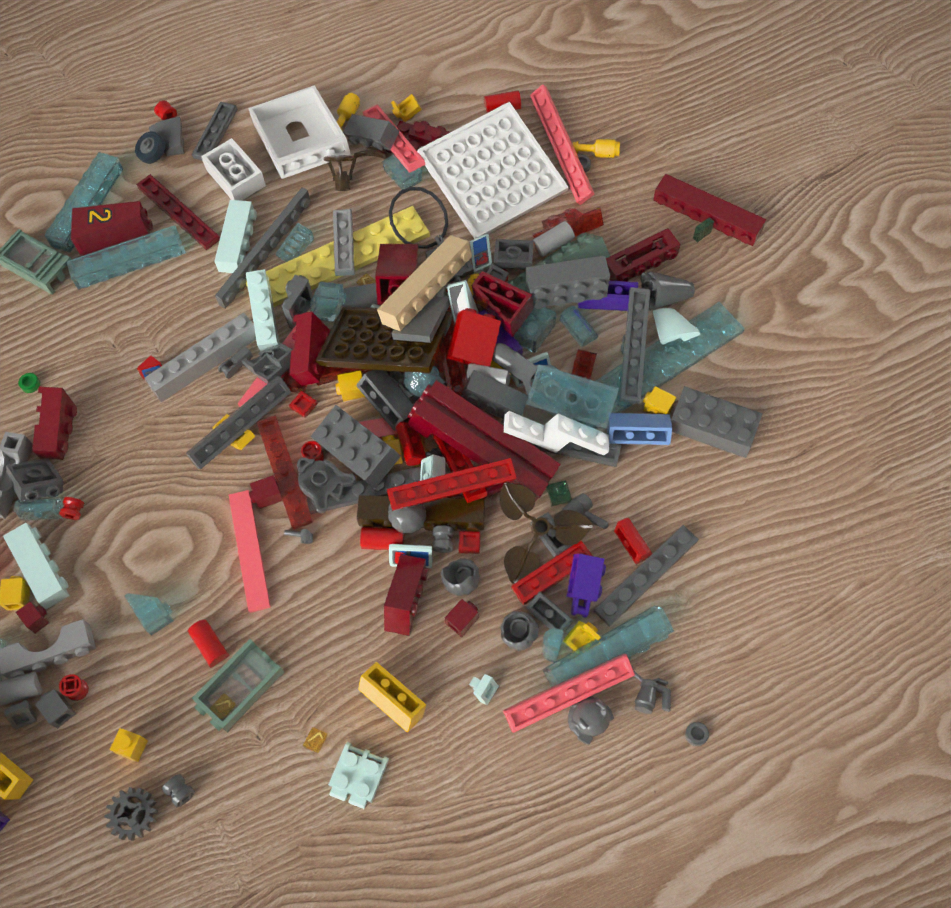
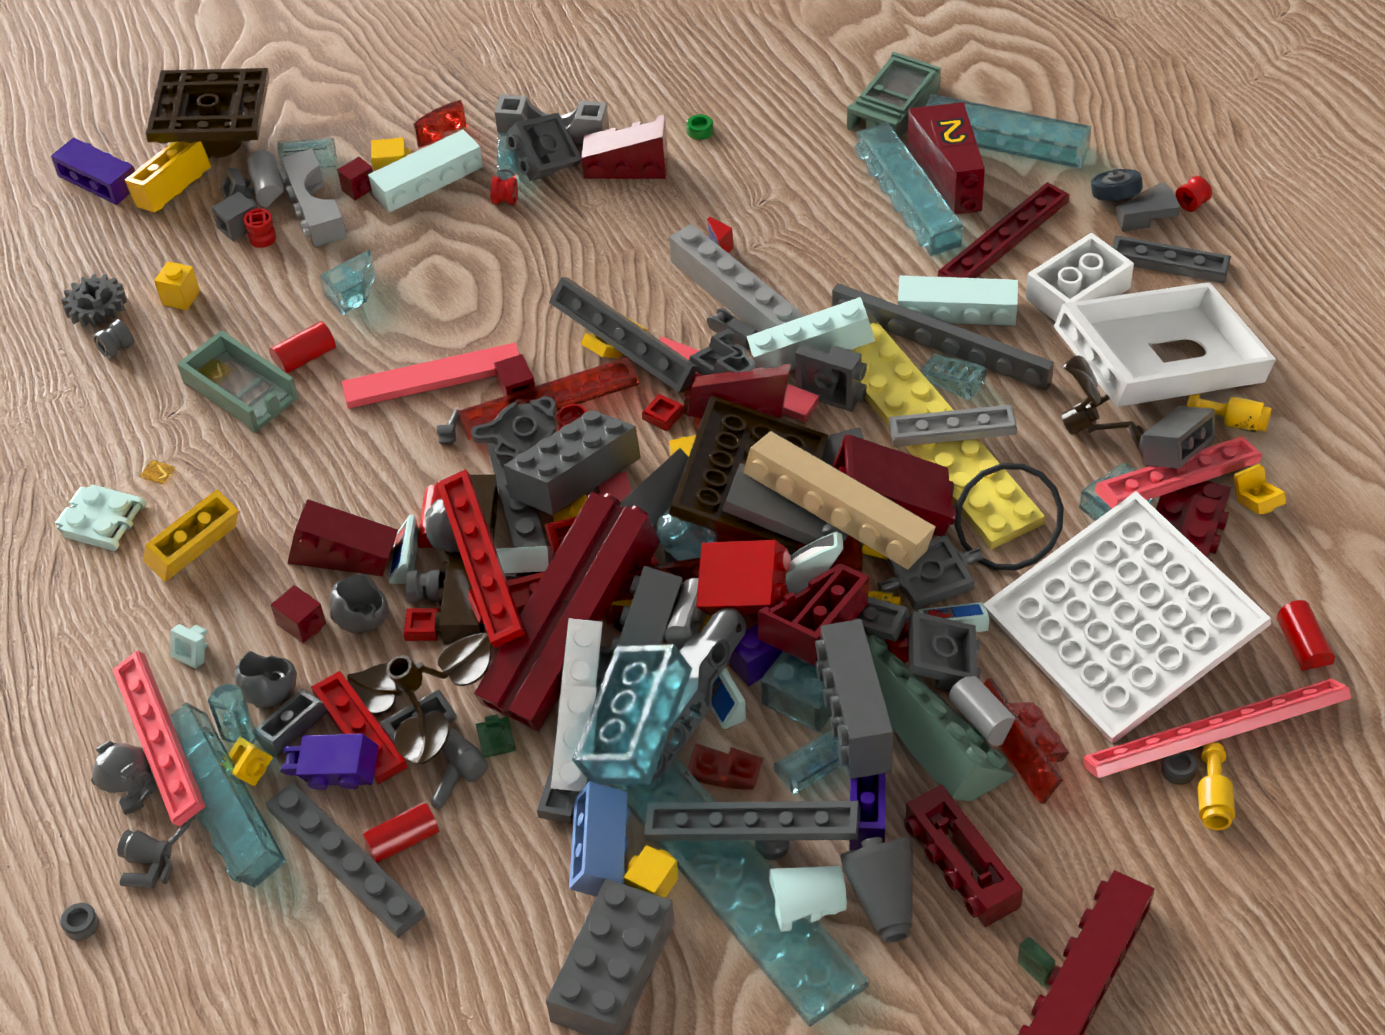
camera: 90 degrees right, 15 degrees down
clear light blue brick [310,282,346,321] -> none

